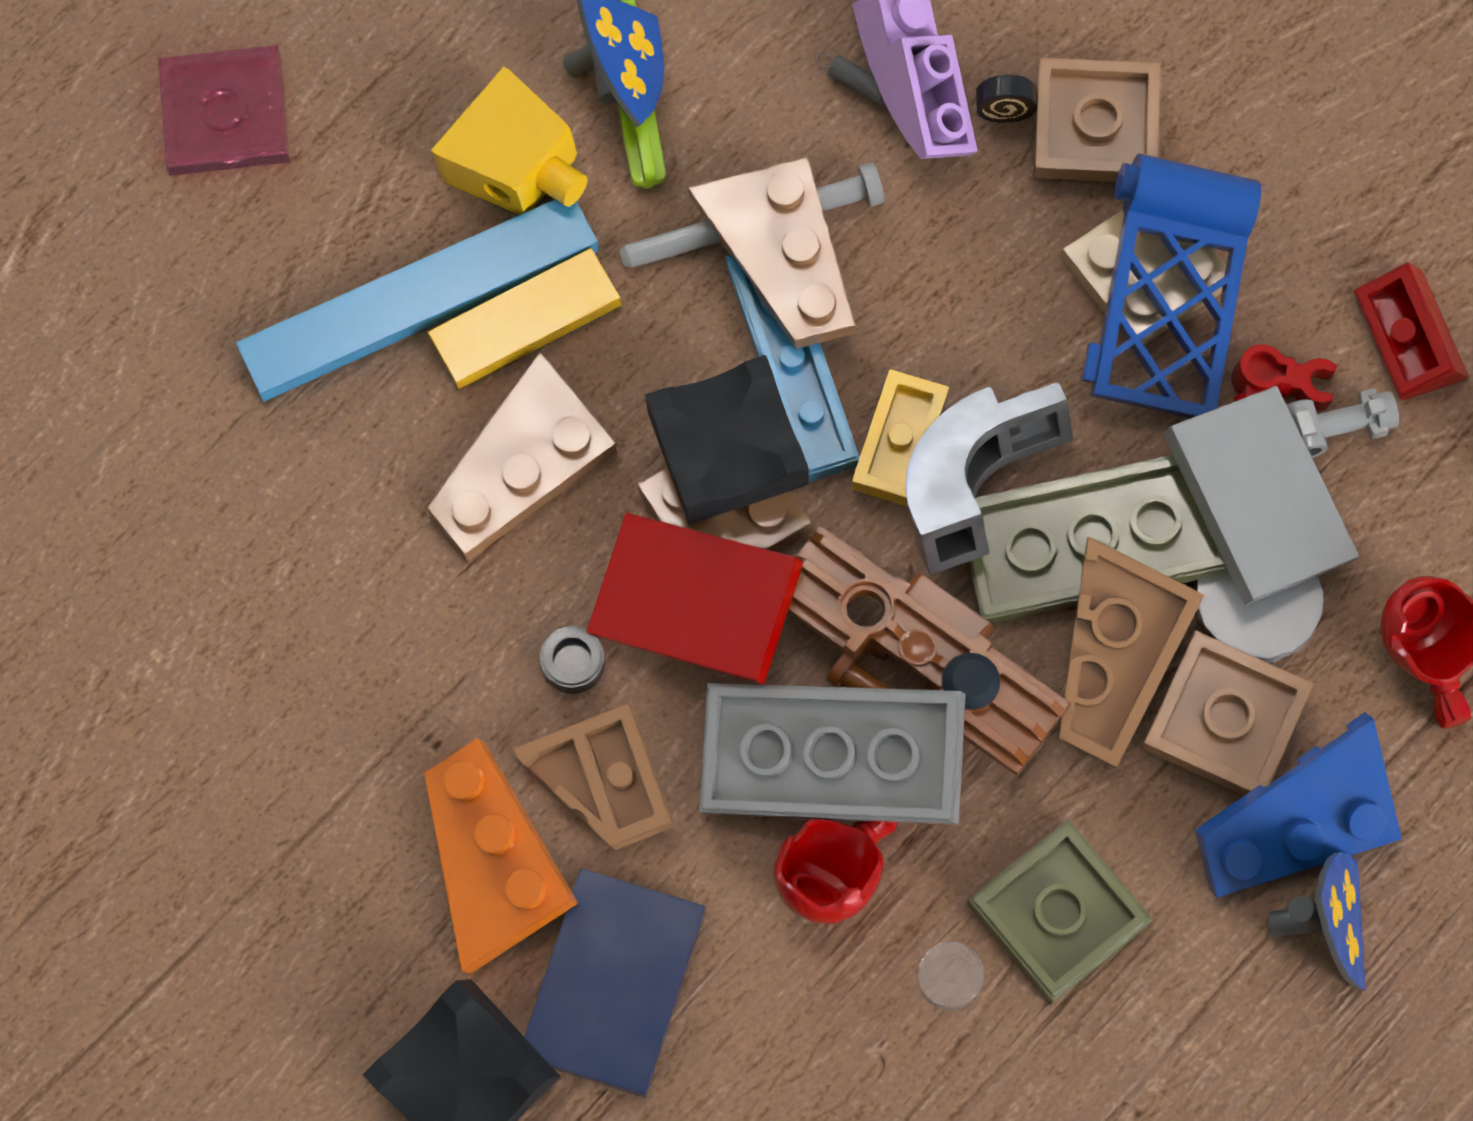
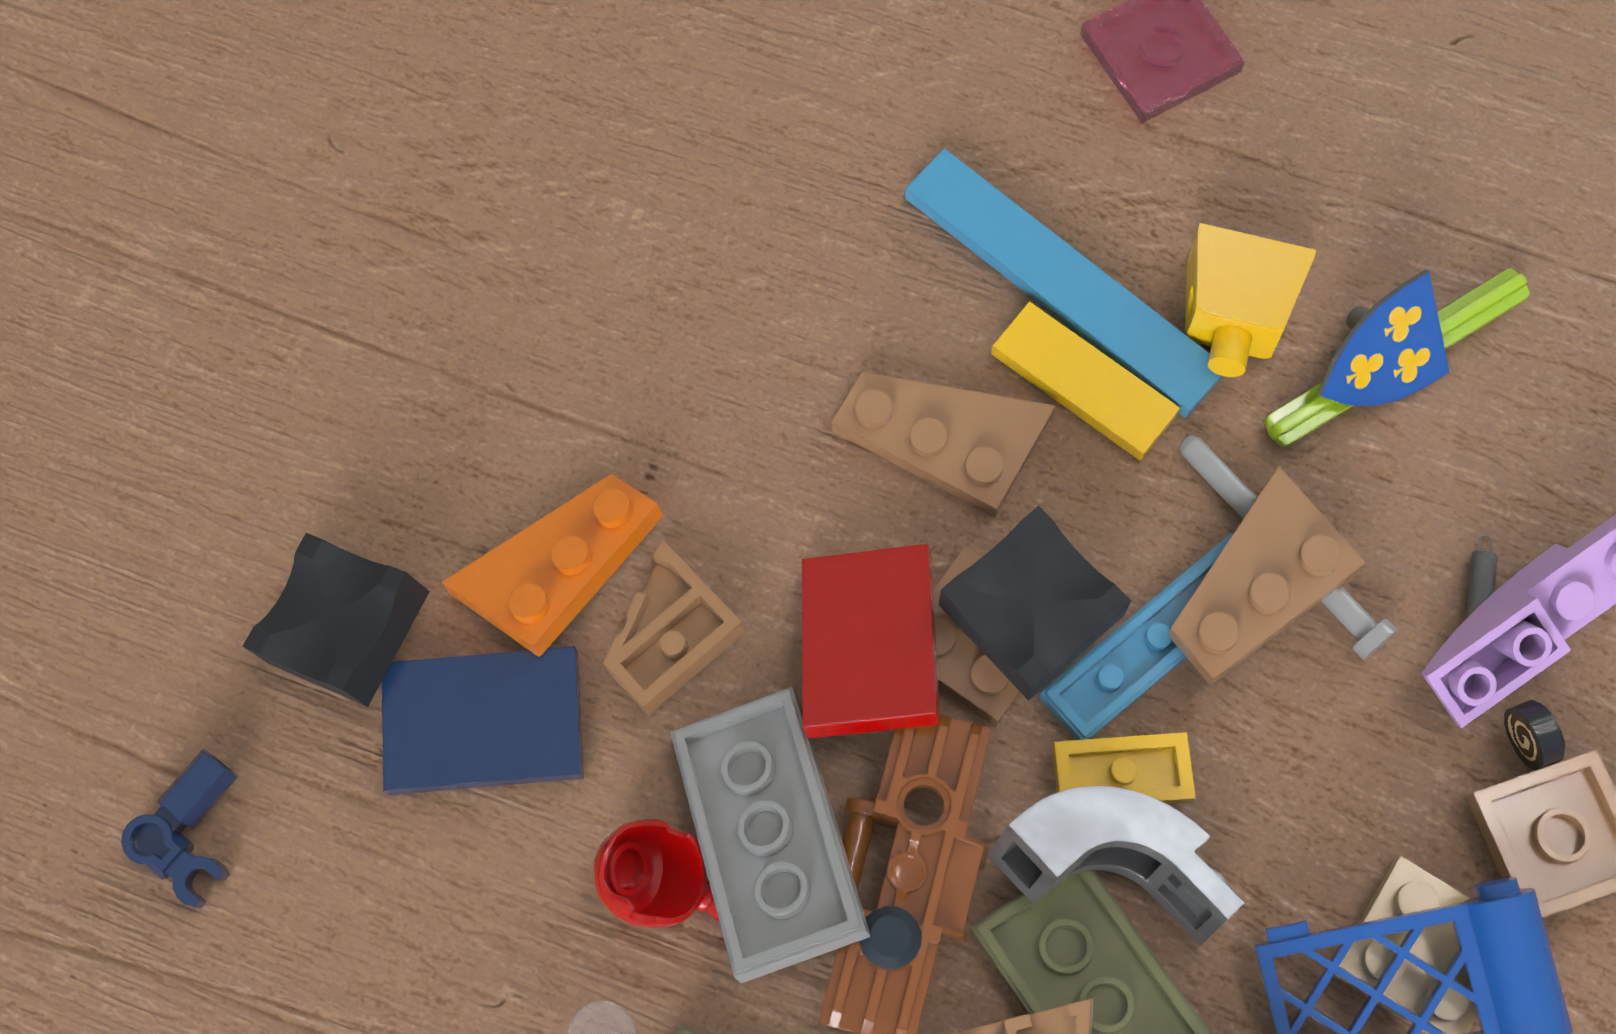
camera: 70 degrees right, 0 degrees up
tile [540,626,605,694] -> none

